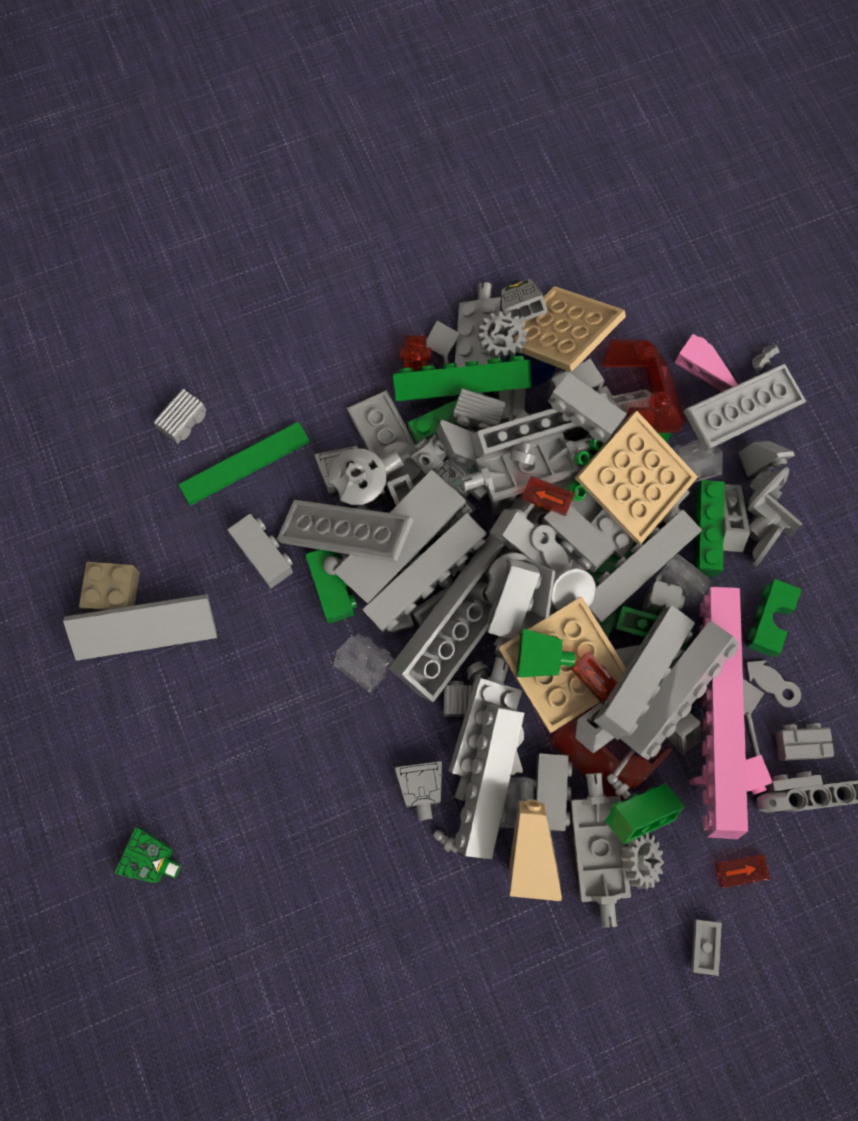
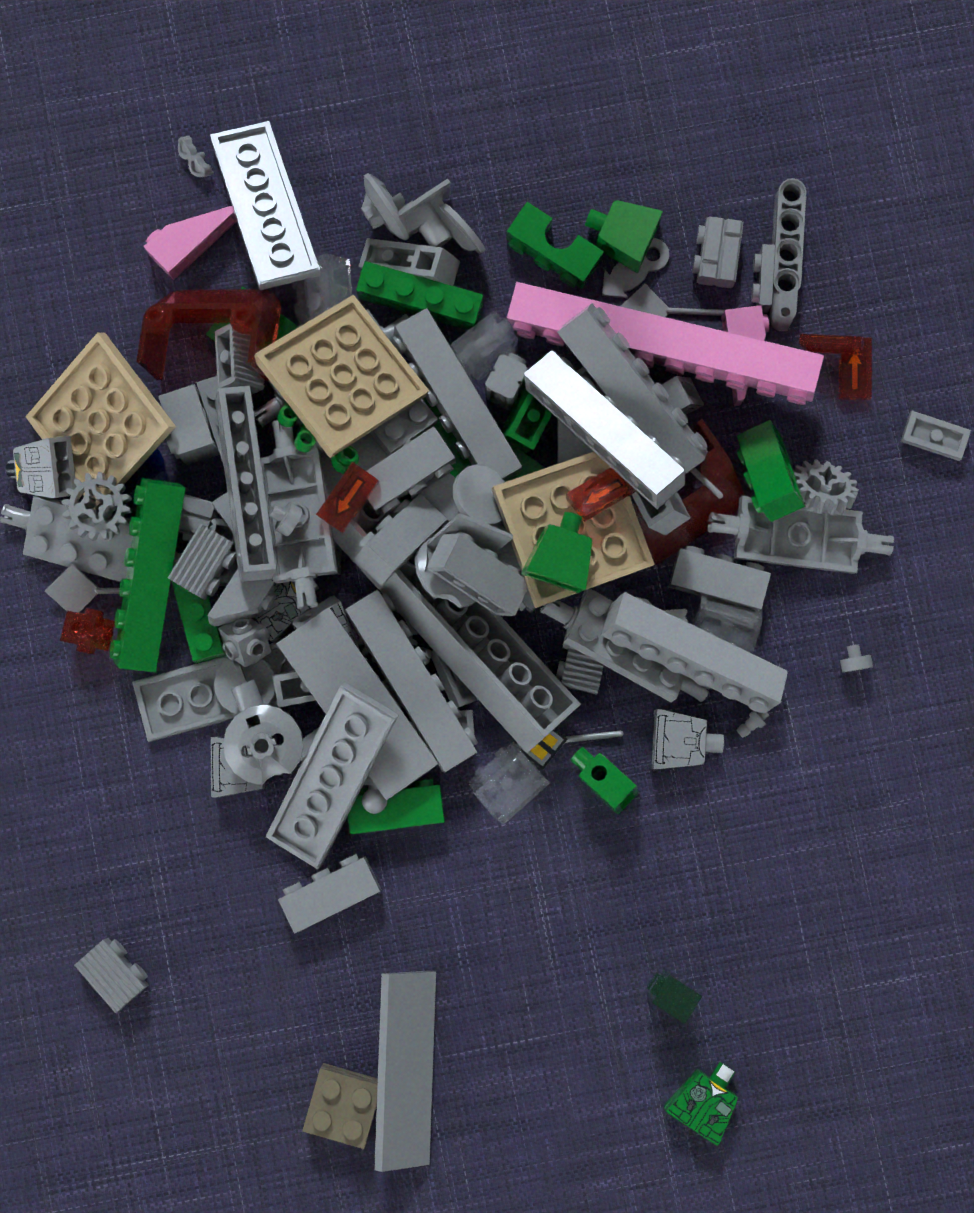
camera: 75 degrees left, 10 degrees up
green tile [178,422,310,506] -> none
light grey plate [466,661,490,682] -> none
tan slope [509,800,562,901] -> none
light grey brick [530,525,573,577] -> none
light grey brick [548,372,626,443] -> none
light grey piece [607,773,631,799] -> none
light grey slope [738,441,795,477] -> none
none -> piece [512,729,624,770]
none -> green torso [570,747,640,815]
none -> green torso [585,200,663,273]
none -> clear green brick [646,969,702,1024]
none -> clear red tile [799,334,866,355]
none -> light grey tile [840,644,873,673]

